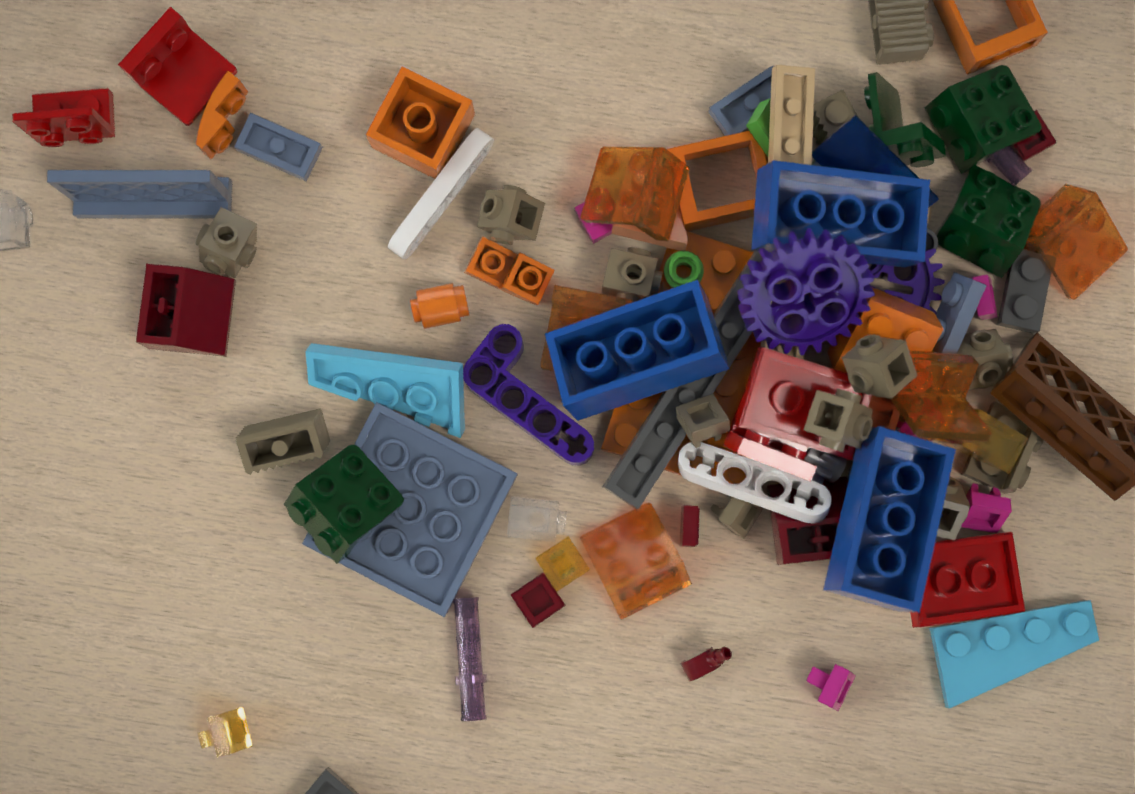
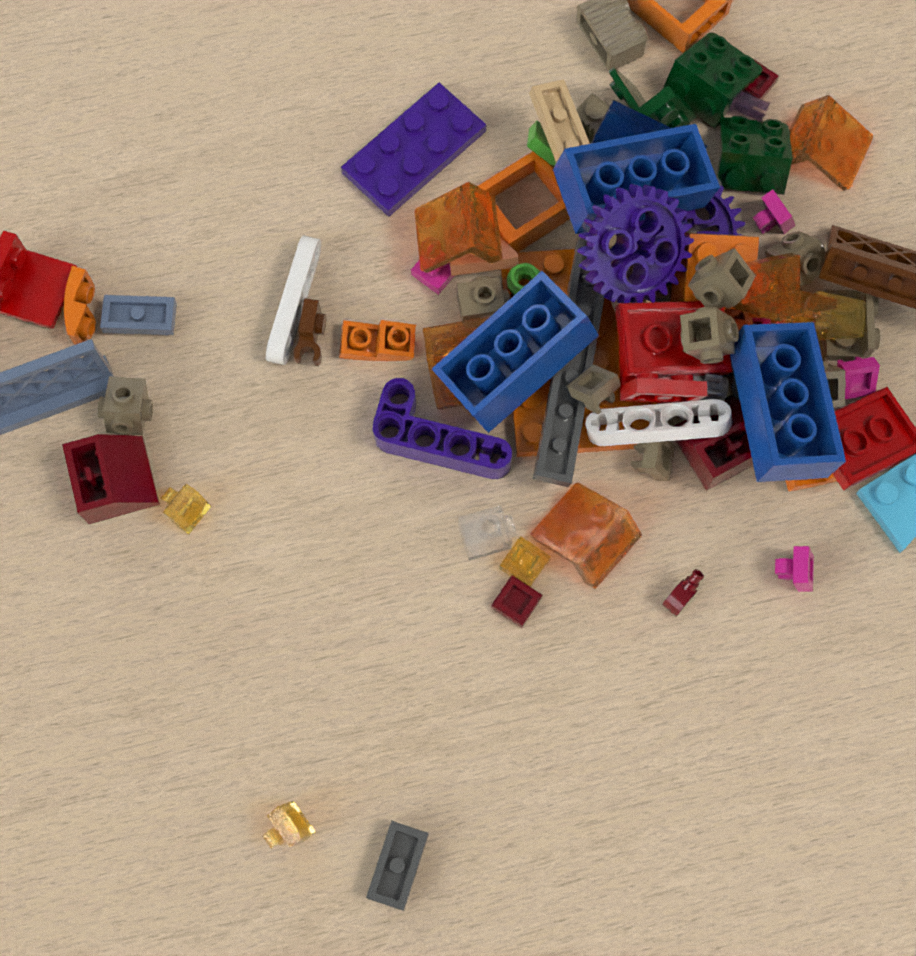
camera: 25 degrees left, 10 degrees down
dark tan brick [236,409,331,475] -> none
dark green bracket [284,444,404,564] -> none
sand blue plate [302,402,518,617] -> none
medium azure wing [305,343,465,438] -> none
orange brick [366,66,475,179] -> none
orange brick [410,283,470,329] -> none
clear purple pin [453,597,487,721] -> none
dark tan brick [477,185,545,245] -> none
dark red tile [680,505,700,547] -> none
sand blue plate [708,65,774,136] -> none
sand blue plate [932,272,987,360] -> none
dark grey plate [997,249,1054,334] -> none
none -> clear yellow tile [160,484,211,535]
none -> reddish brown plate [294,298,326,366]
none -> dark purple plate [341,82,487,217]

